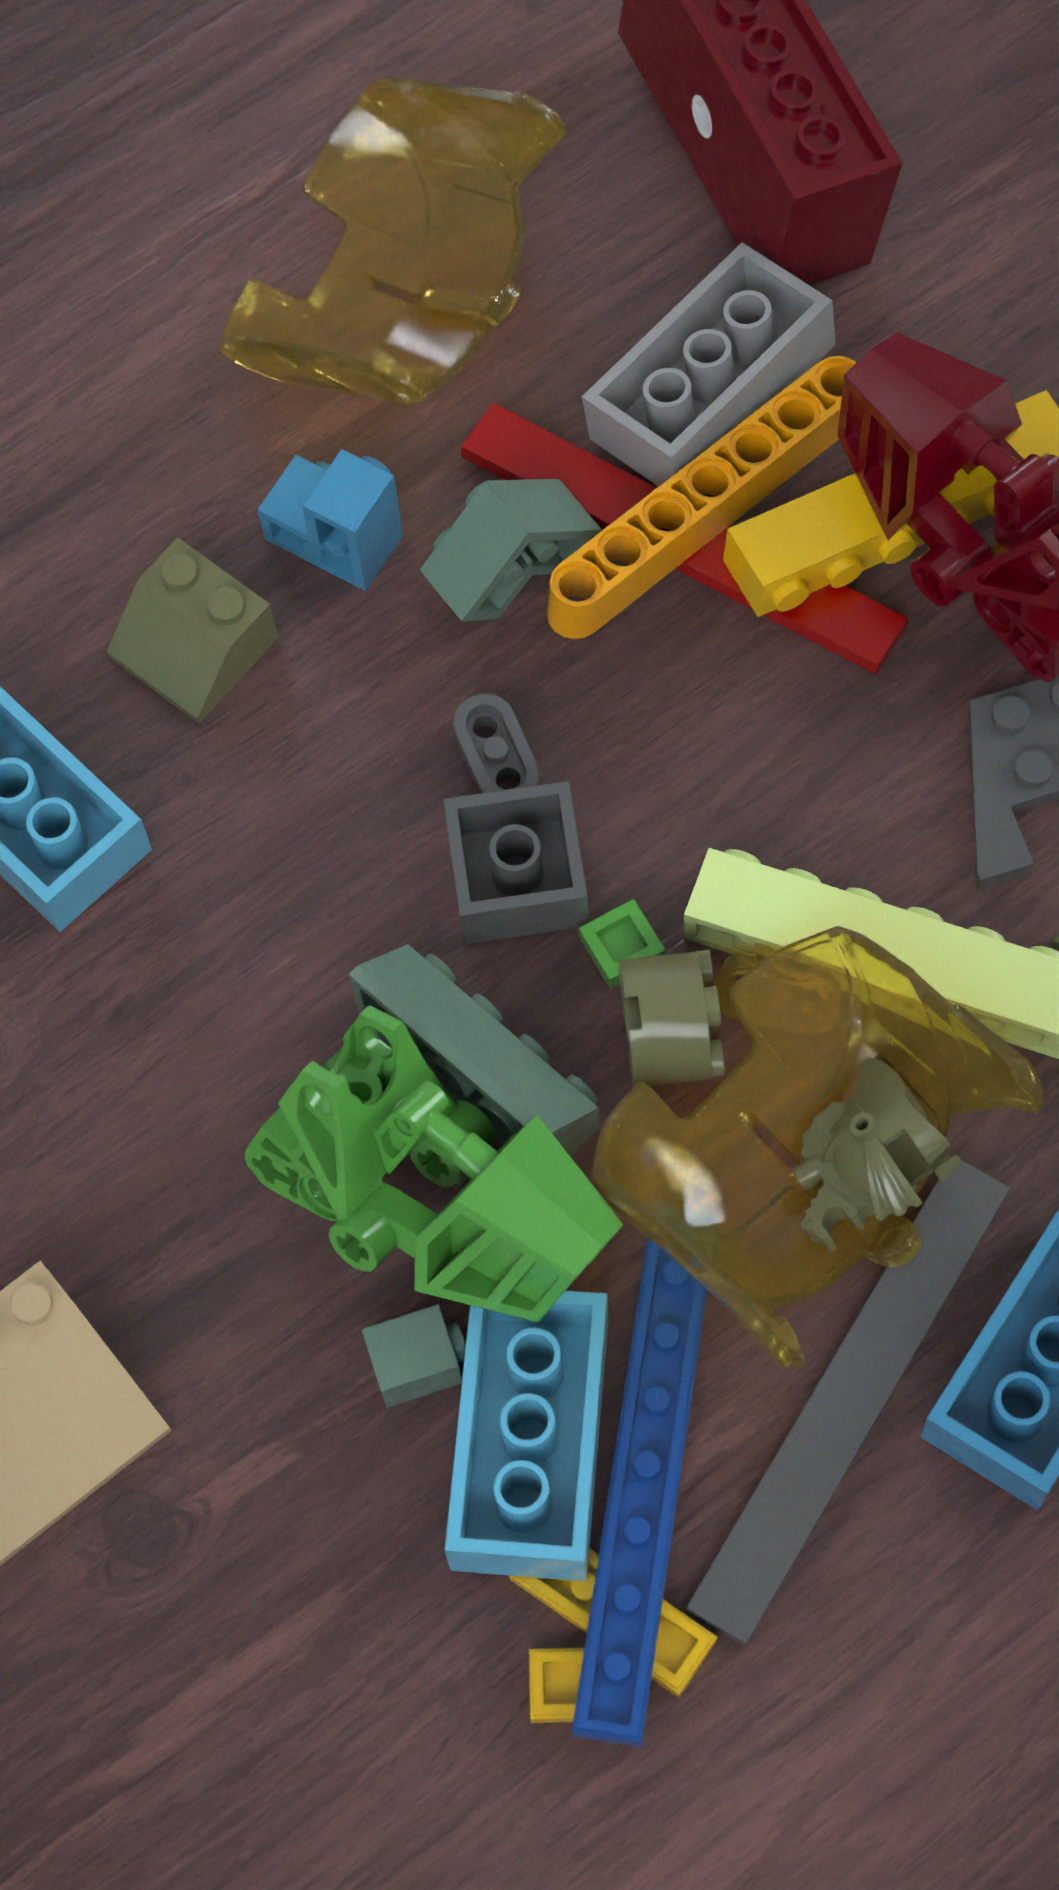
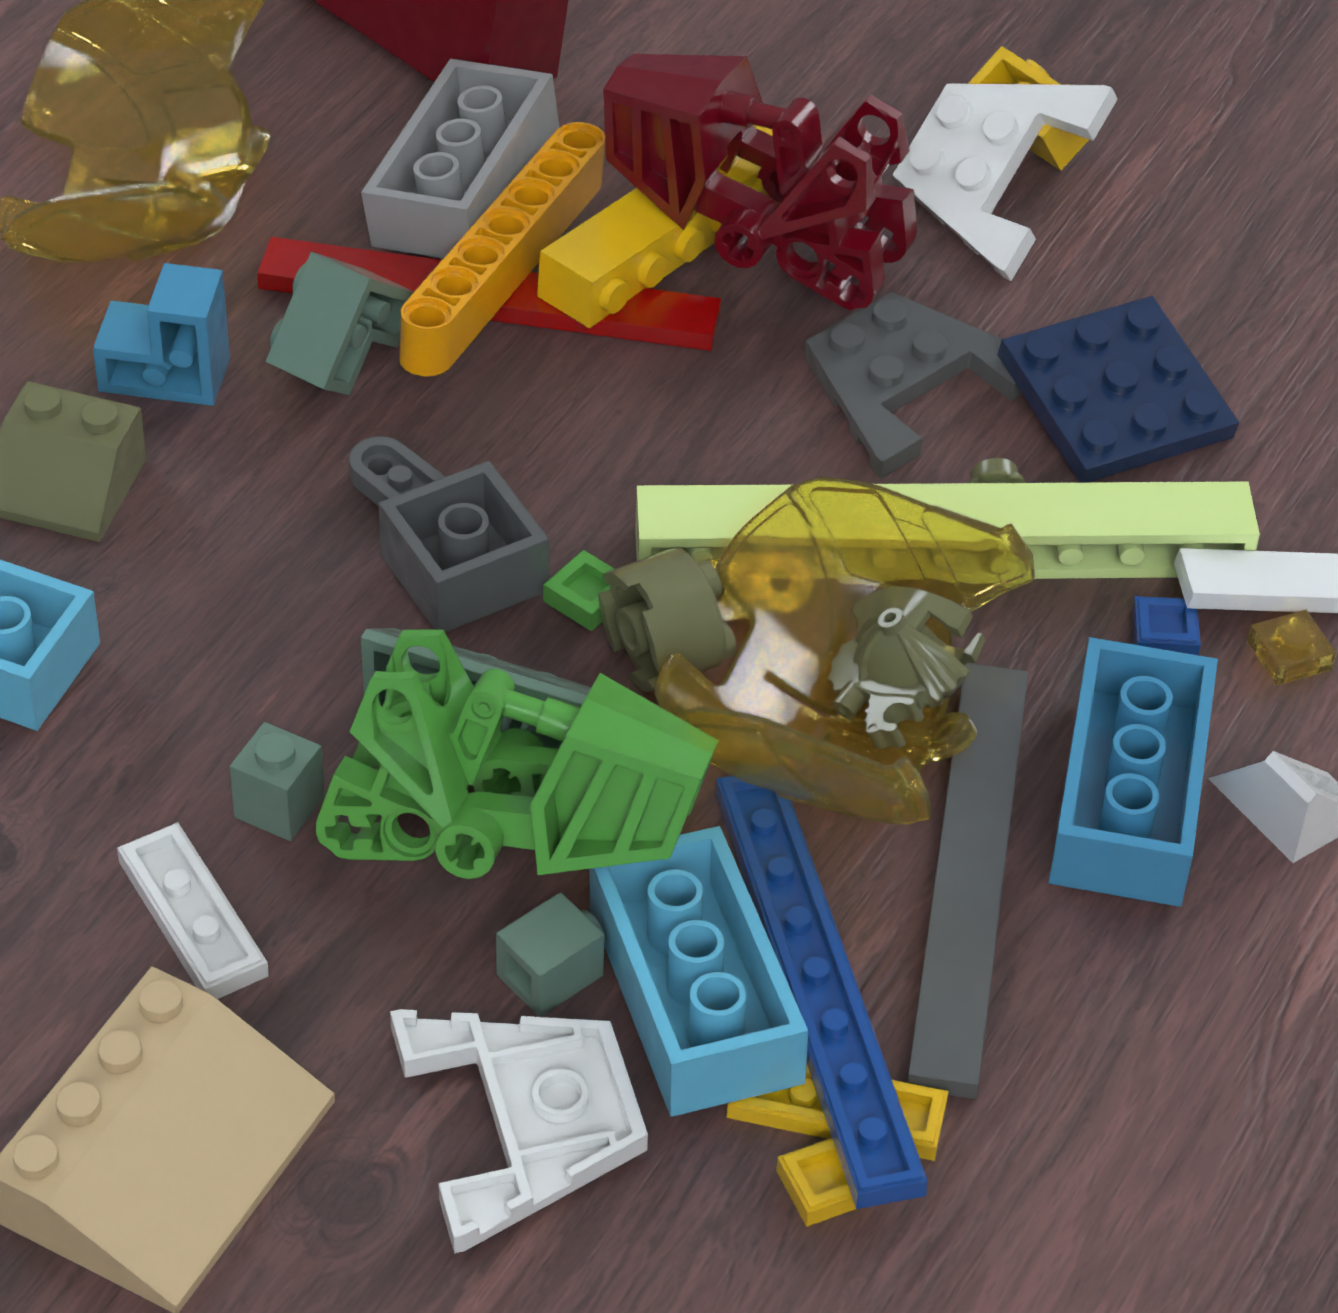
camera: 30 degrees left, 20 degrees down
none -> white tile [117,822,269,999]
none -> sand green brick [229,722,325,841]
none -> white wing [390,1009,648,1253]

